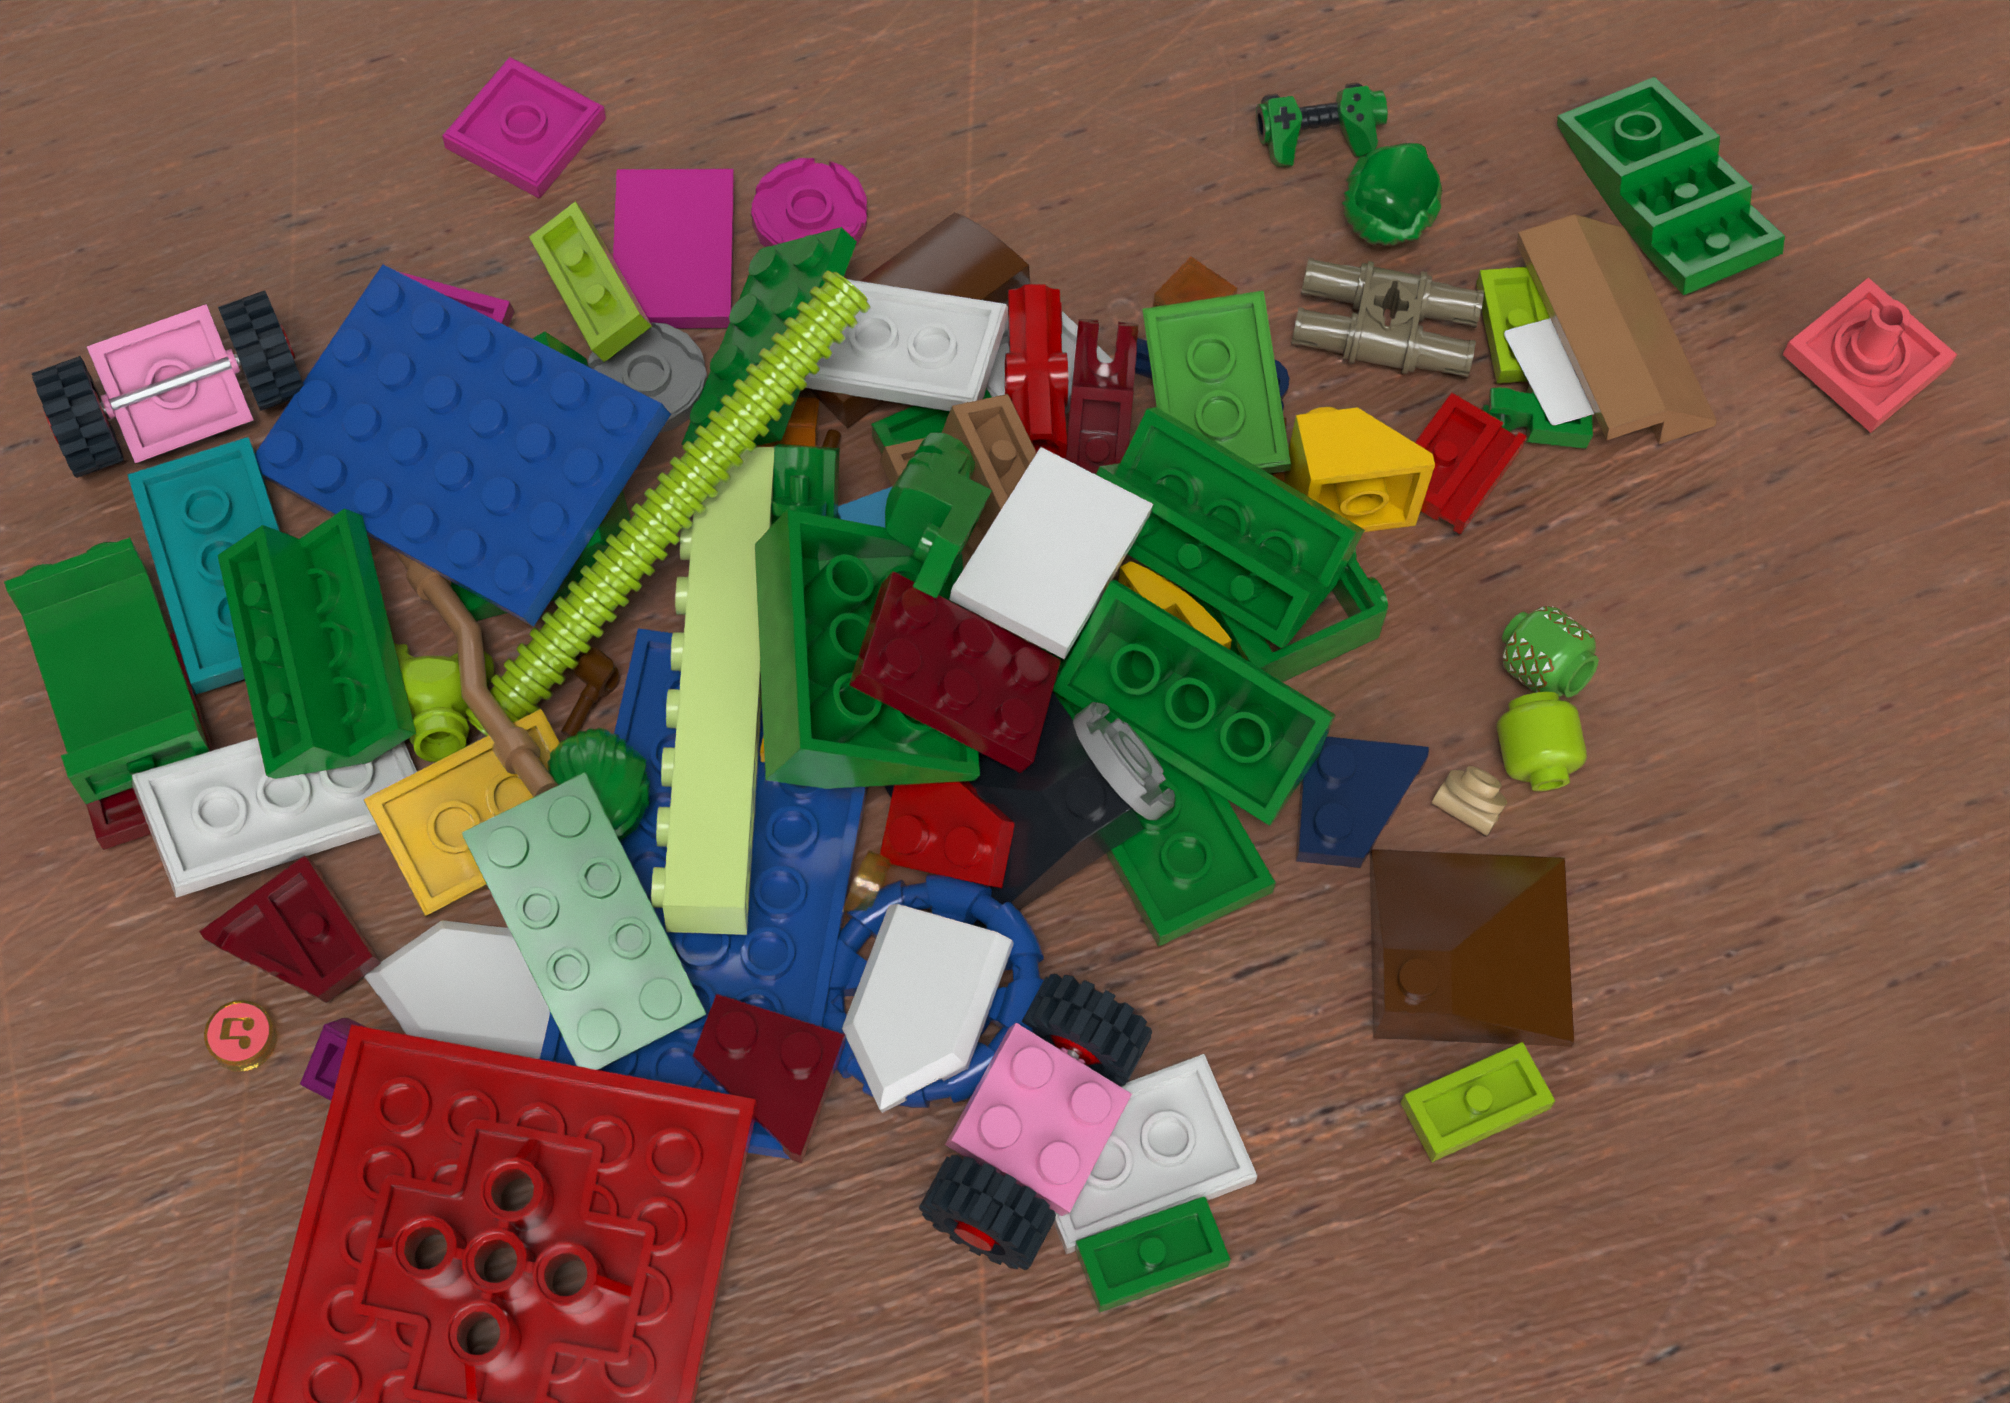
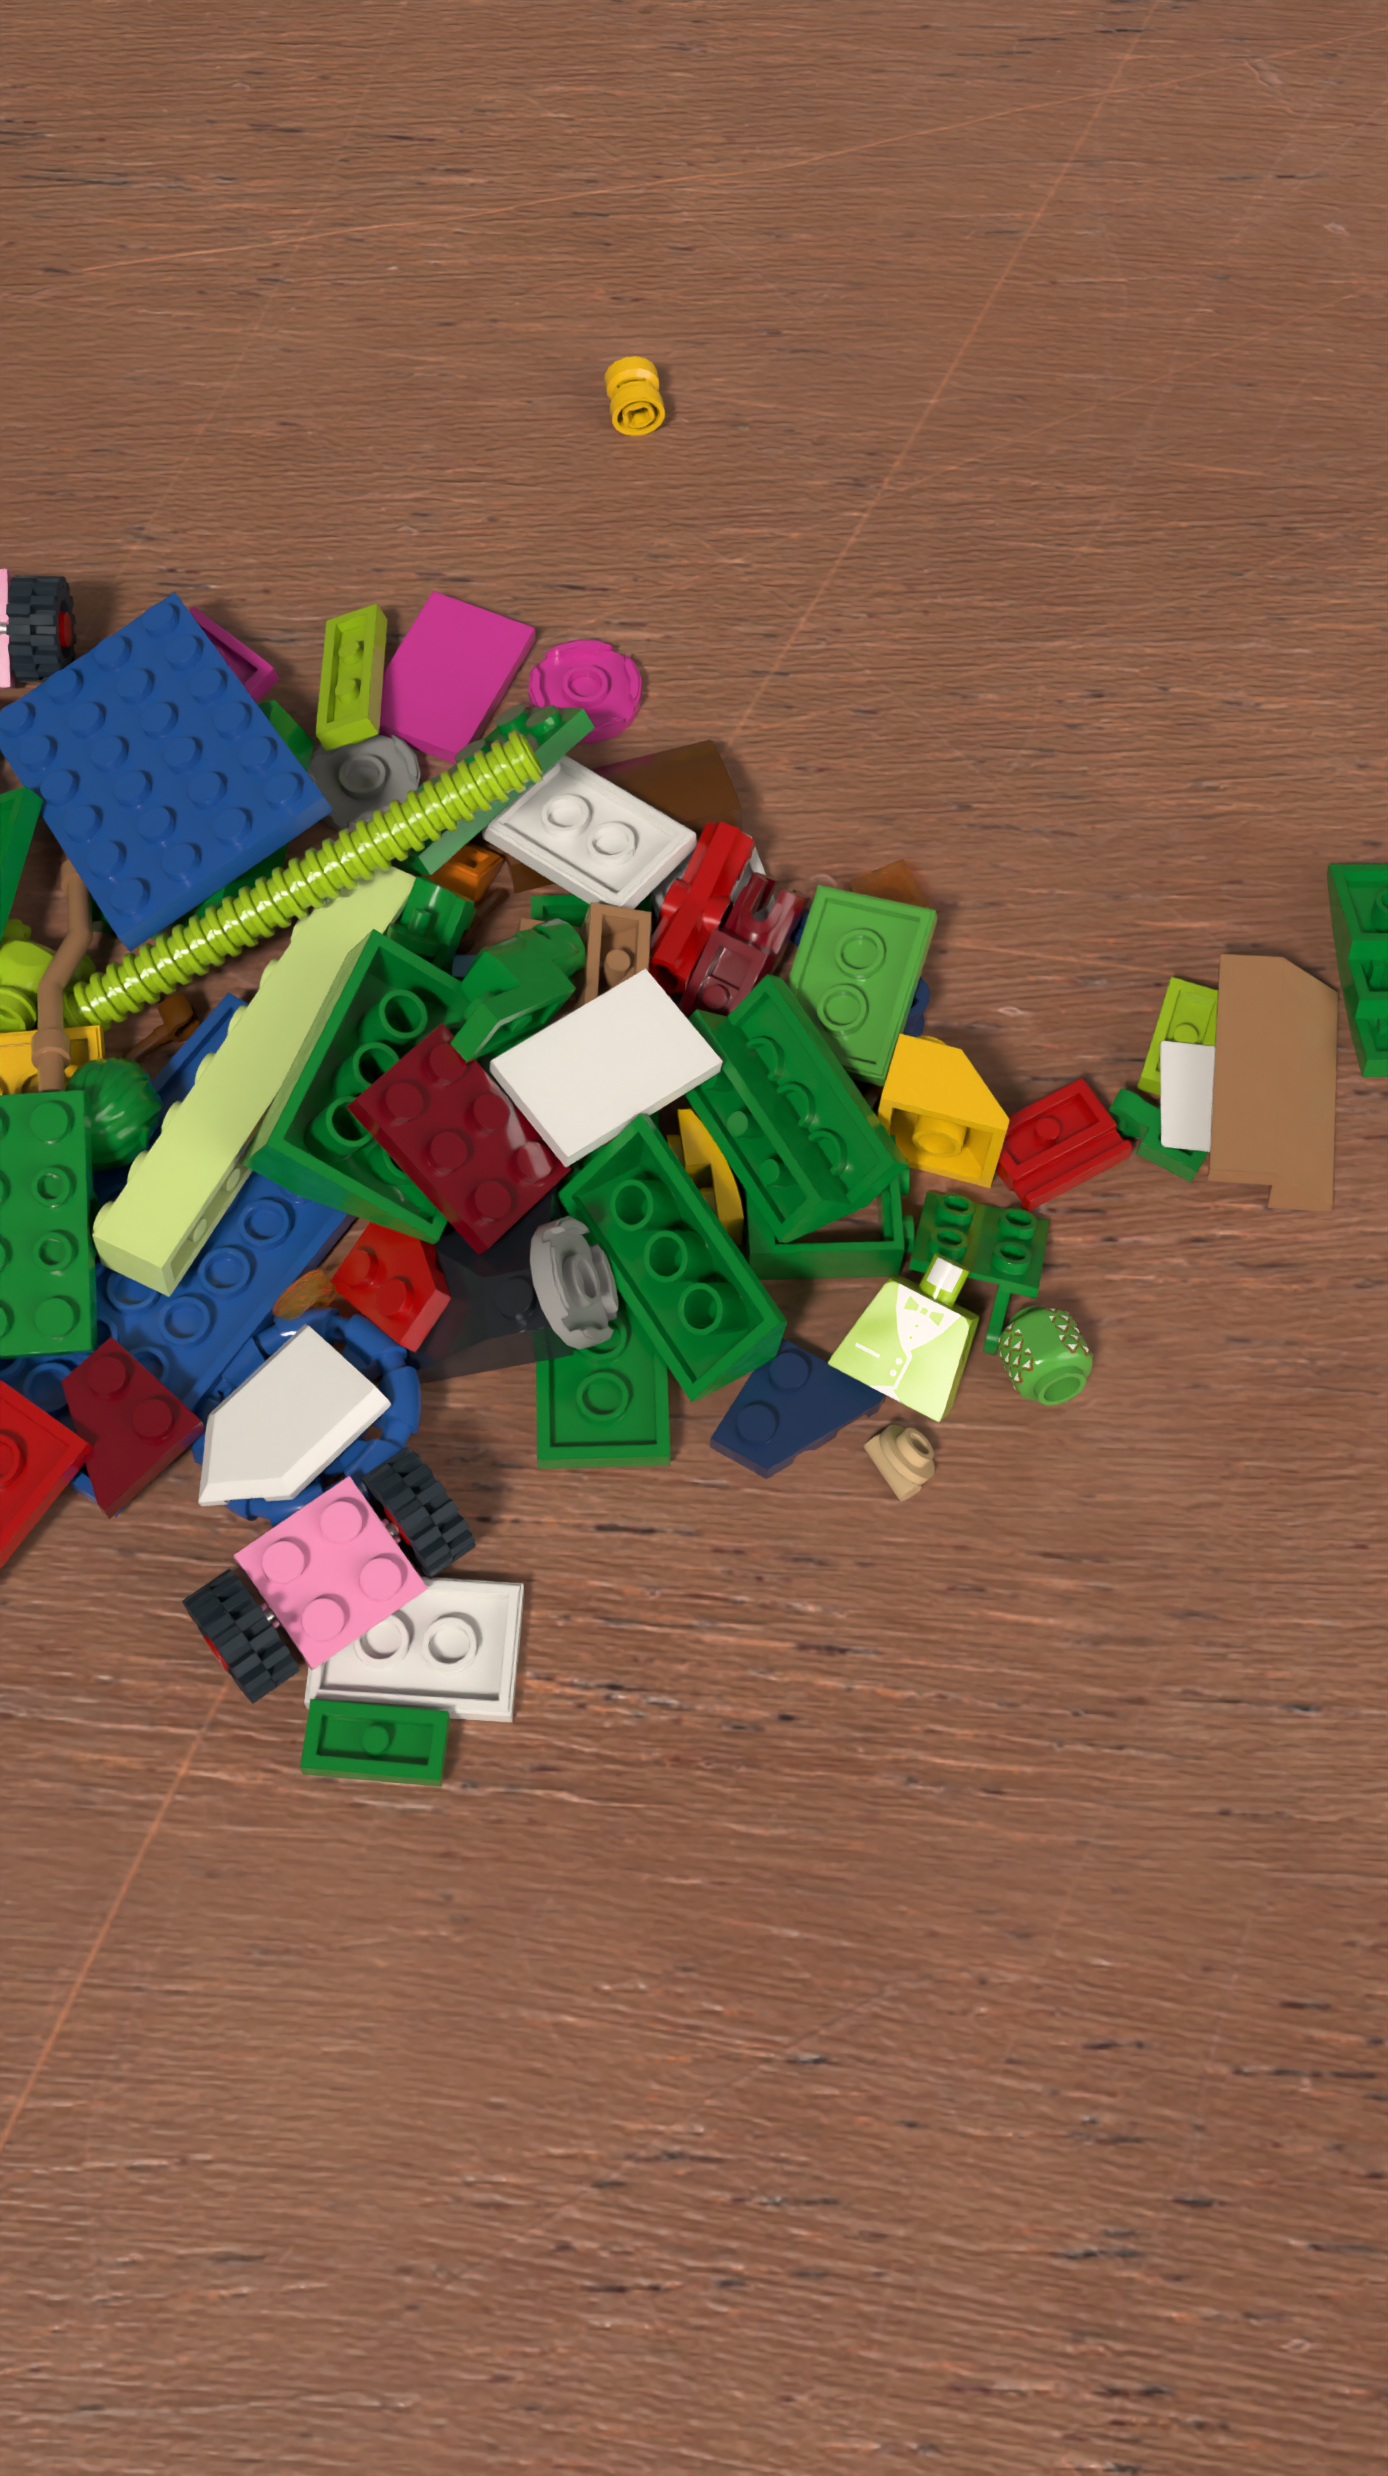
camera: 25 degrees right, 0 degrees up
dark pink tile [442,57,606,199] -> none
green piece [1256,82,1388,167] -> none
dark tan pin [1291,257,1484,378] -> none
green hair [1342,143,1442,246] -> none
reddish brown slope [1370,849,1574,1047] -> none
lime plate [1400,1042,1555,1162] -> none
lime head [1497,692,1587,791] -> none
none -> torso [828,1253,979,1423]
none -> green plate [909,1192,1049,1356]

